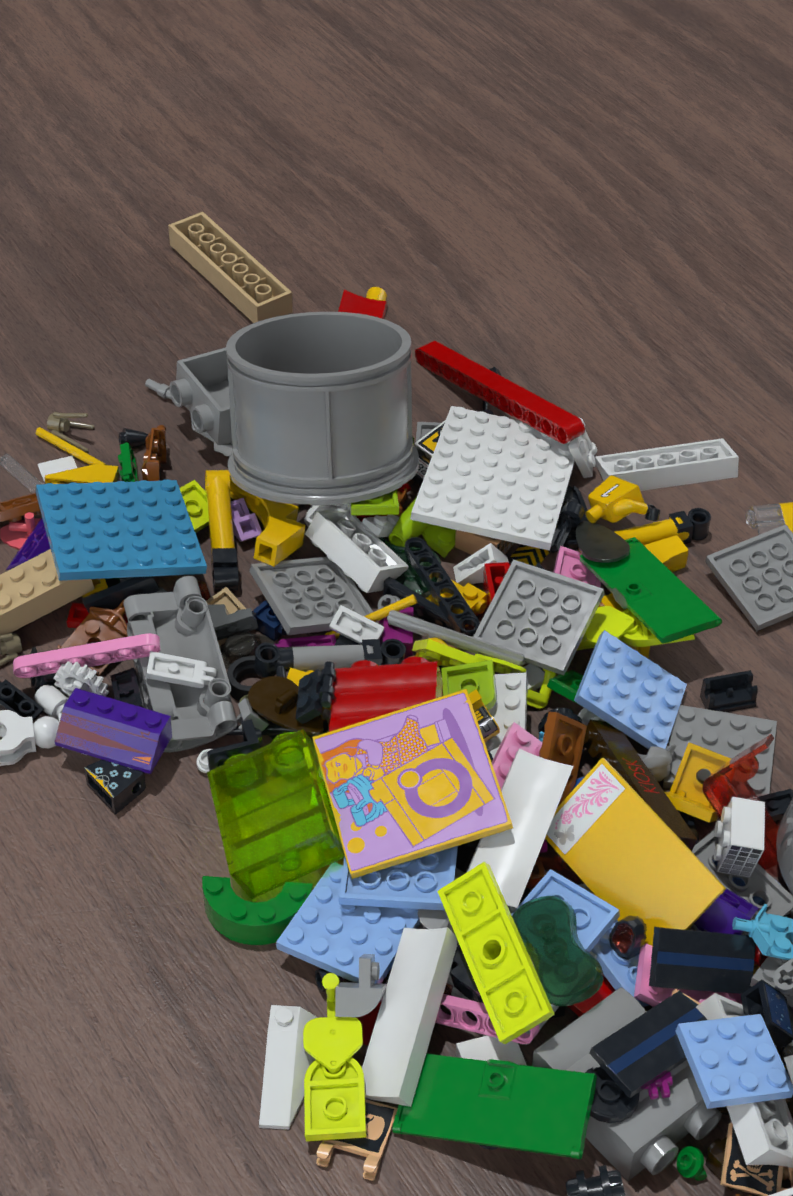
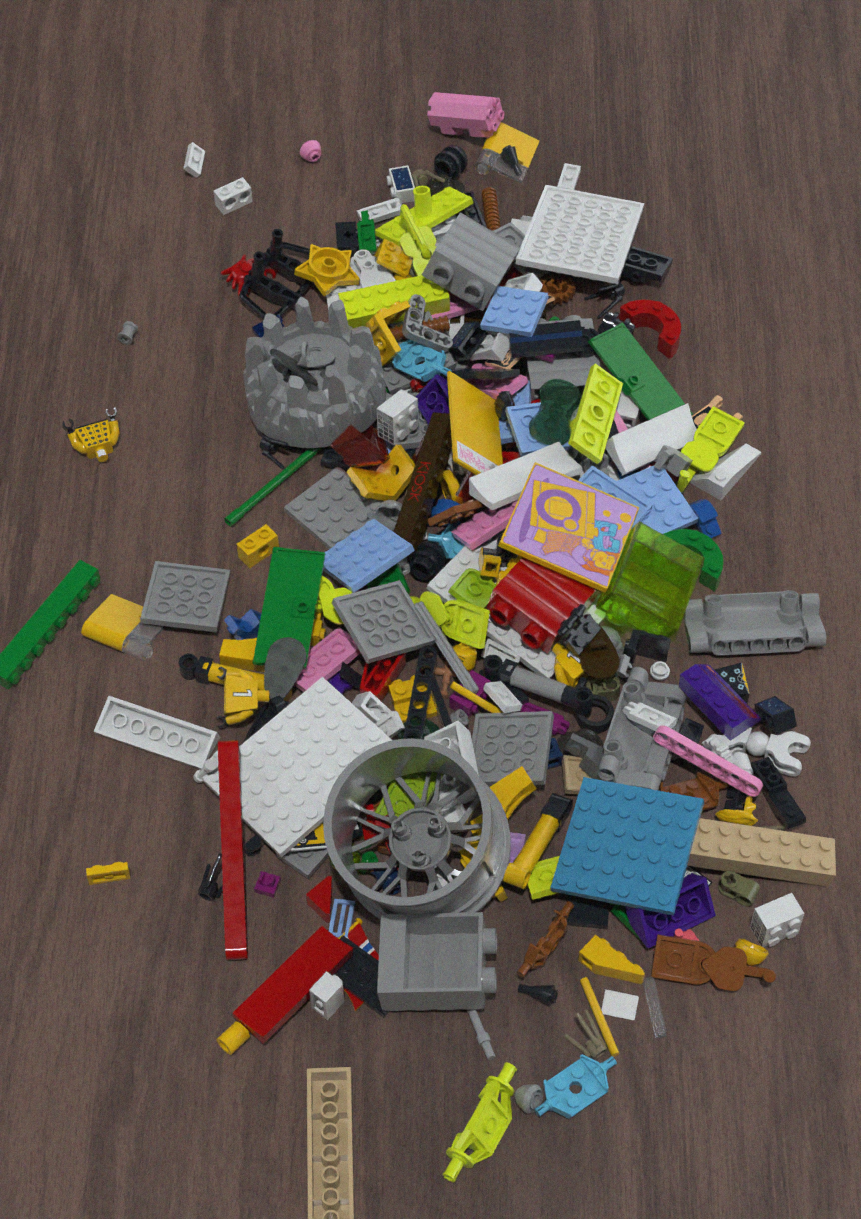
camera: 145 degrees left, 10 degrees up
green hinge [118,443,139,482] -> none
black hinge [700,670,758,712] -> none
none -> yellow plate [86,862,130,885]
none -> blue brick [224,609,261,640]
none -> yellow brick [237,524,279,568]
none -> magenta tile [254,871,281,898]
none -> white plate [375,711,405,738]
none -> neon yellow plate [442,1062,517,1182]
none -> light grey cone [515,1084,543,1114]
none -> medium azure plate [534,1054,617,1119]
none -> light grey panel [683,590,826,655]
none -> blue brick [689,499,722,538]
none -> yellow piece [715,796,758,826]
none -> black brick [754,696,797,734]

